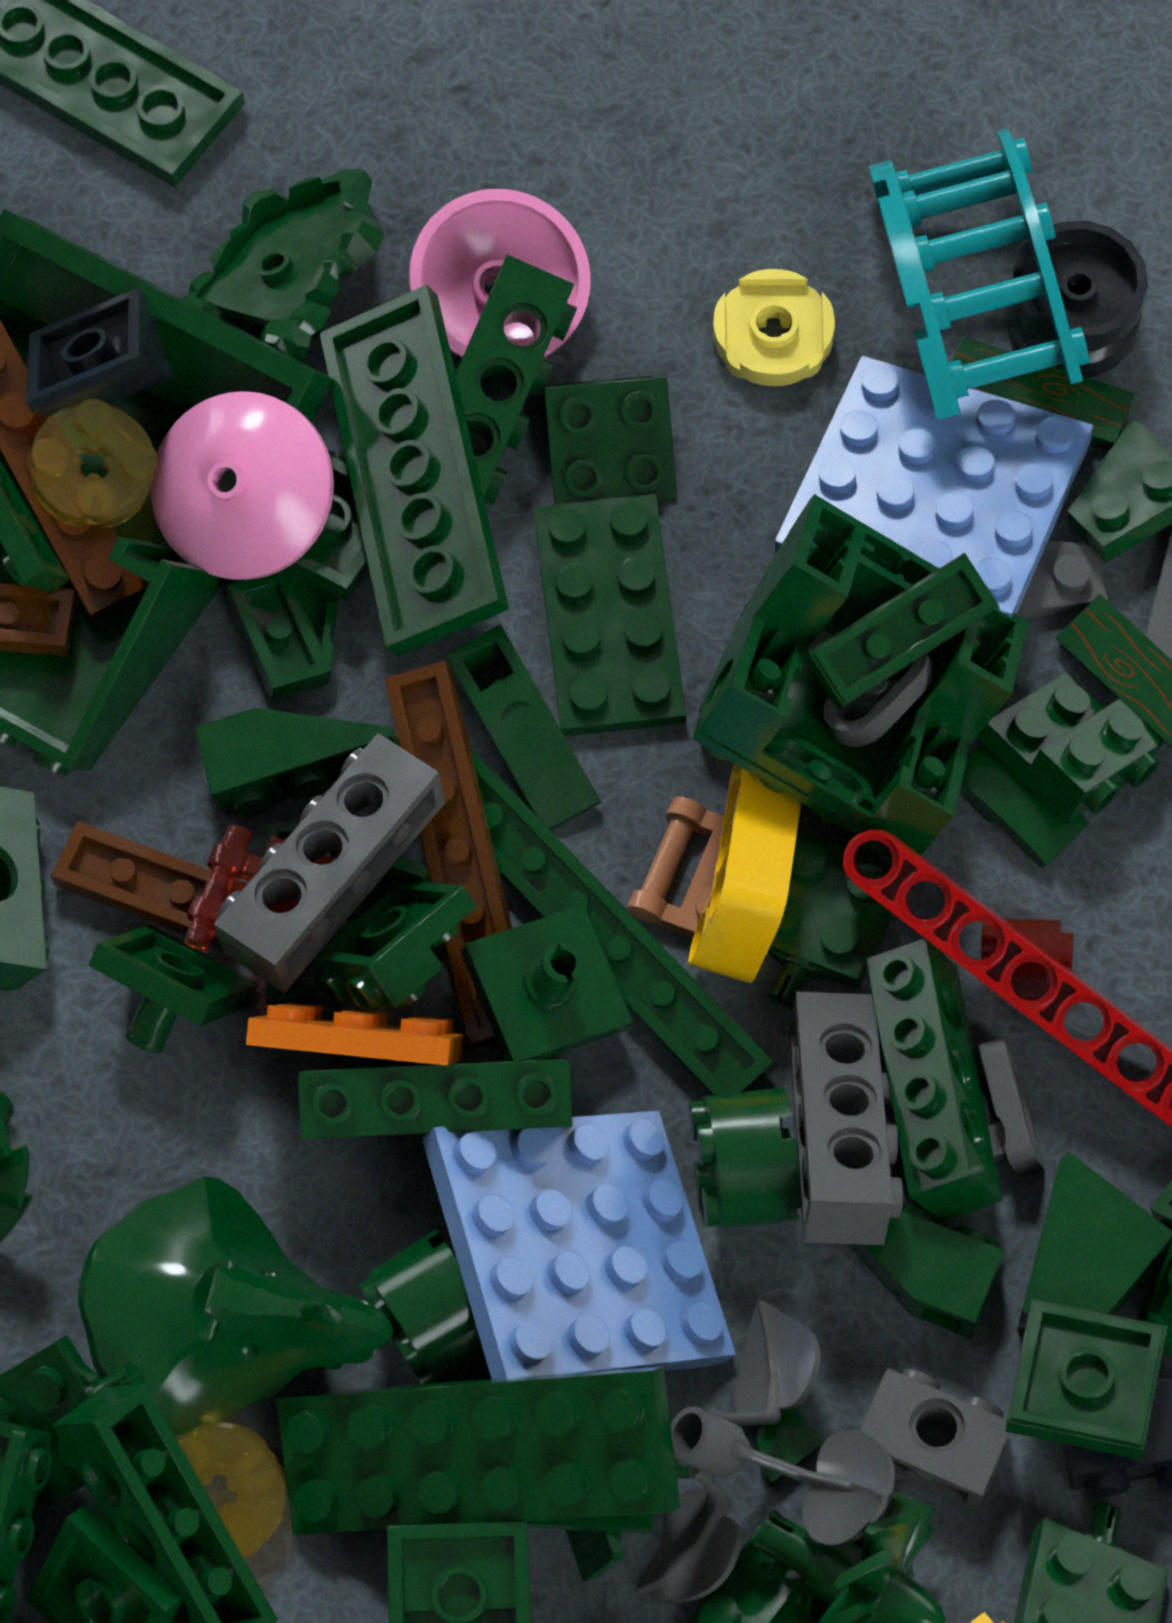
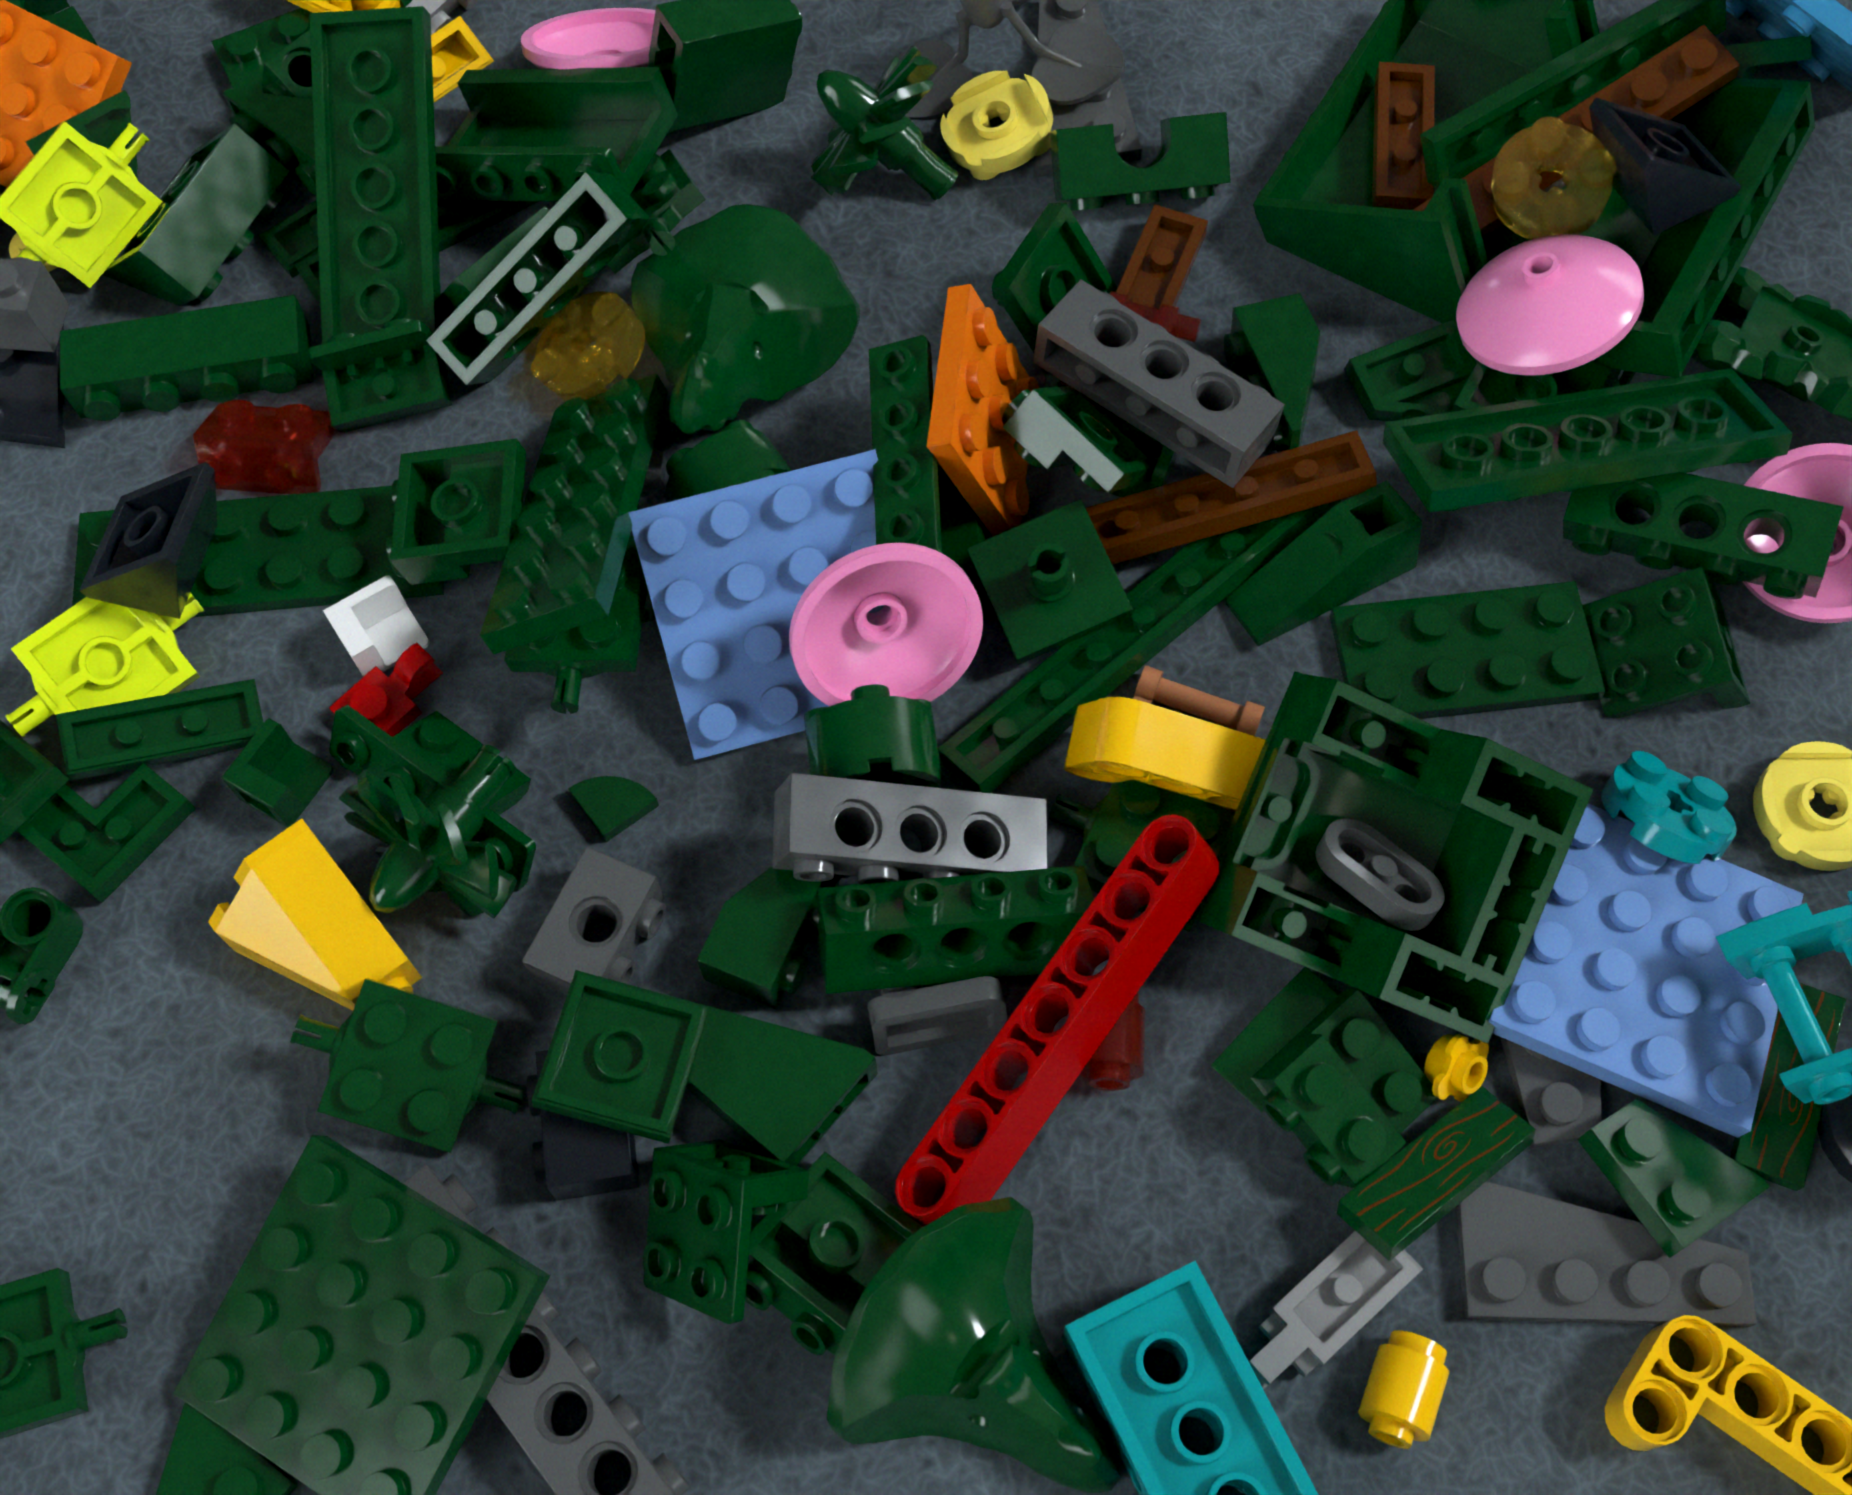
camera: 90 degrees right, 0 degrees up
dark grey plant [636,1301,895,1603] -> none
dark green tile [803,553,1000,710] -> none
none -> bright pink dish [789,543,983,706]
none -> yellow plate [1424,1034,1489,1102]
none -> teal plate [1601,750,1737,864]

